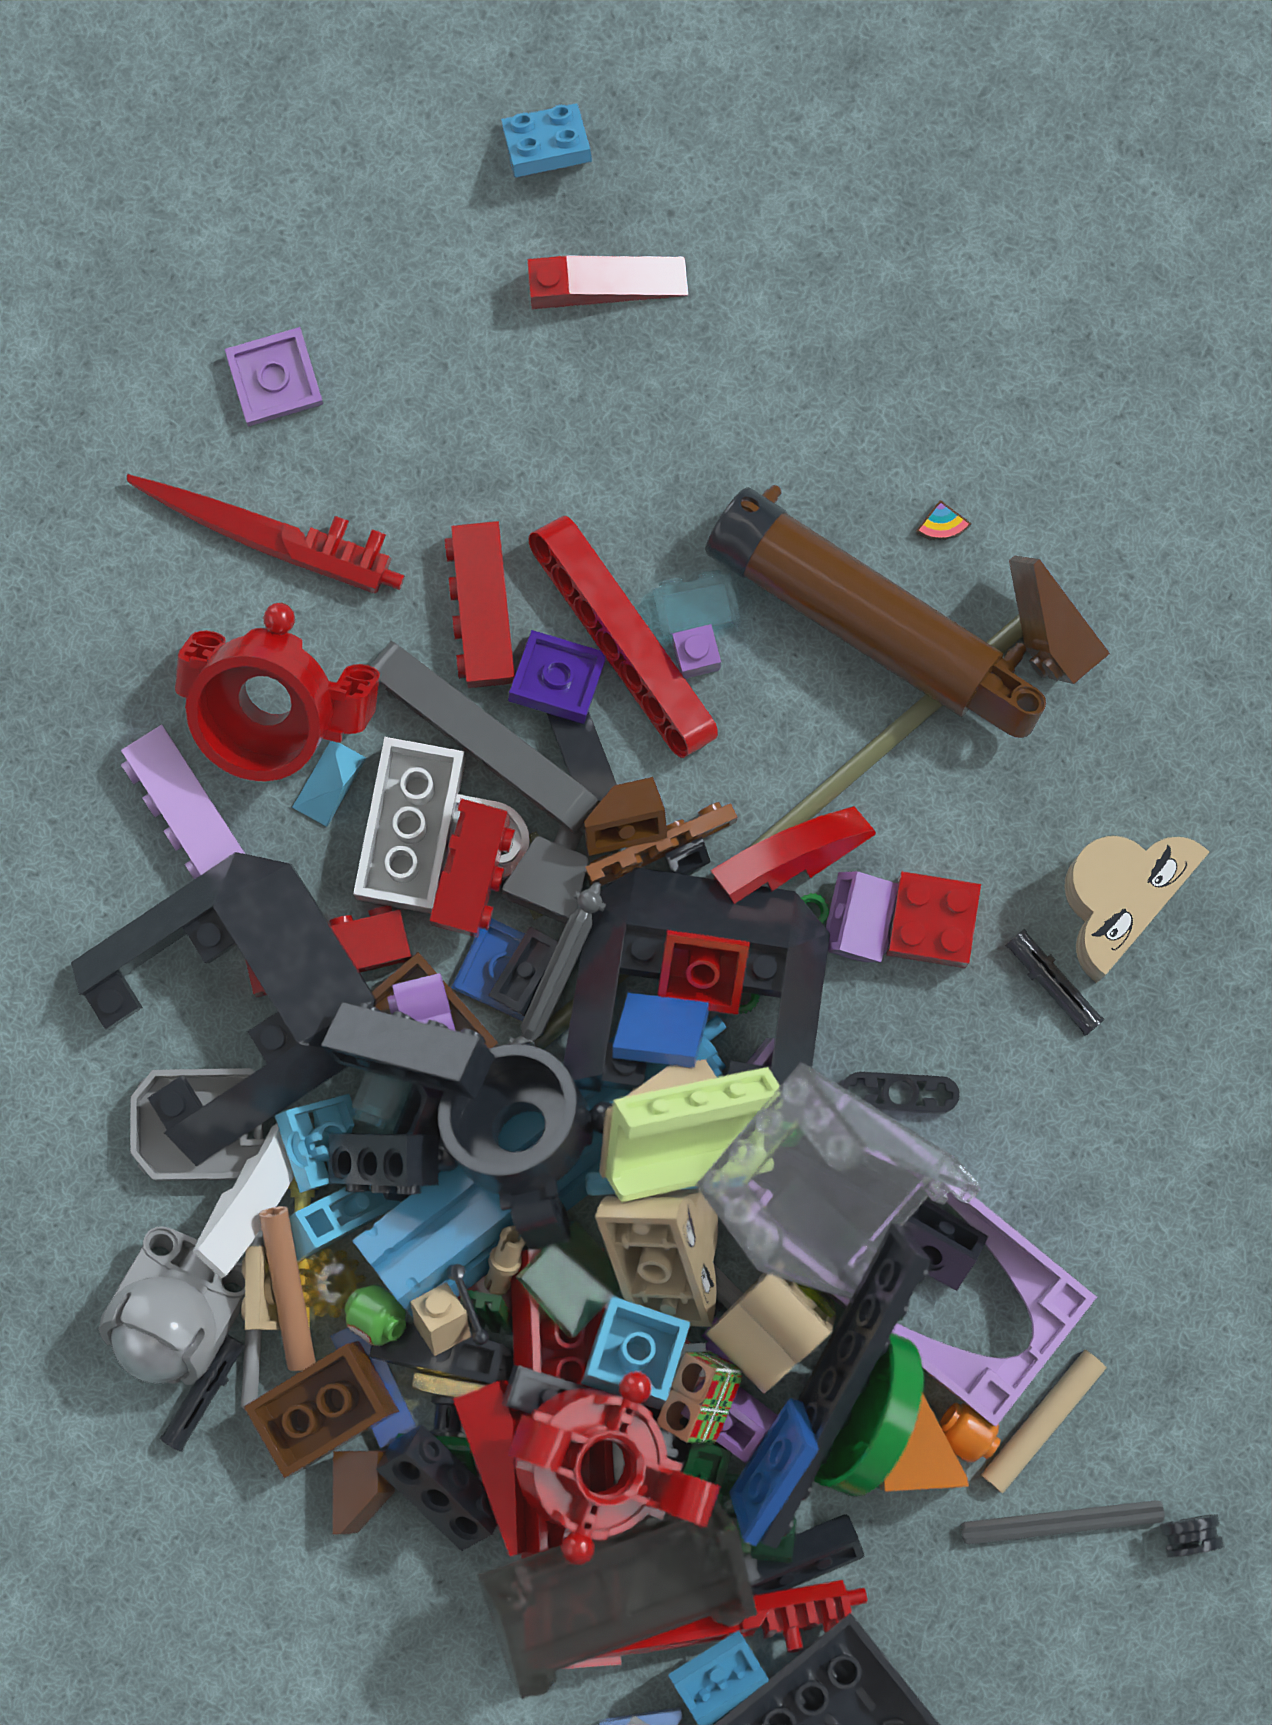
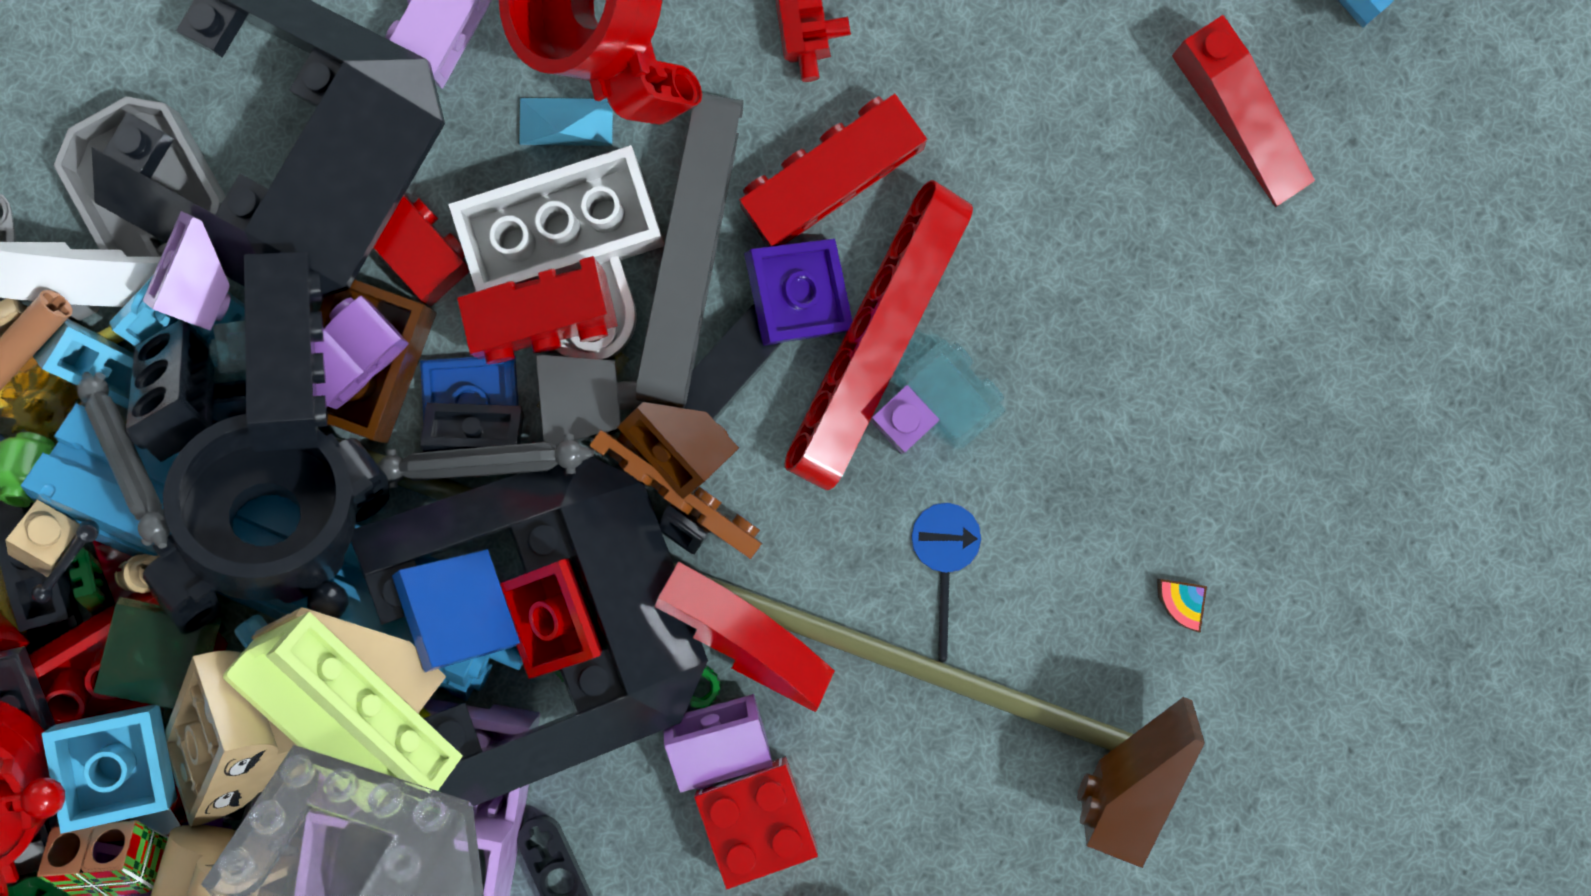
camera: 60 degrees right, 5 degrees up
reddish brown piece [705,485,1046,738] -> none
none -> dark grey wheel [77,372,171,549]
none -> slope [143,211,230,331]
none -> blue piece [911,503,981,662]

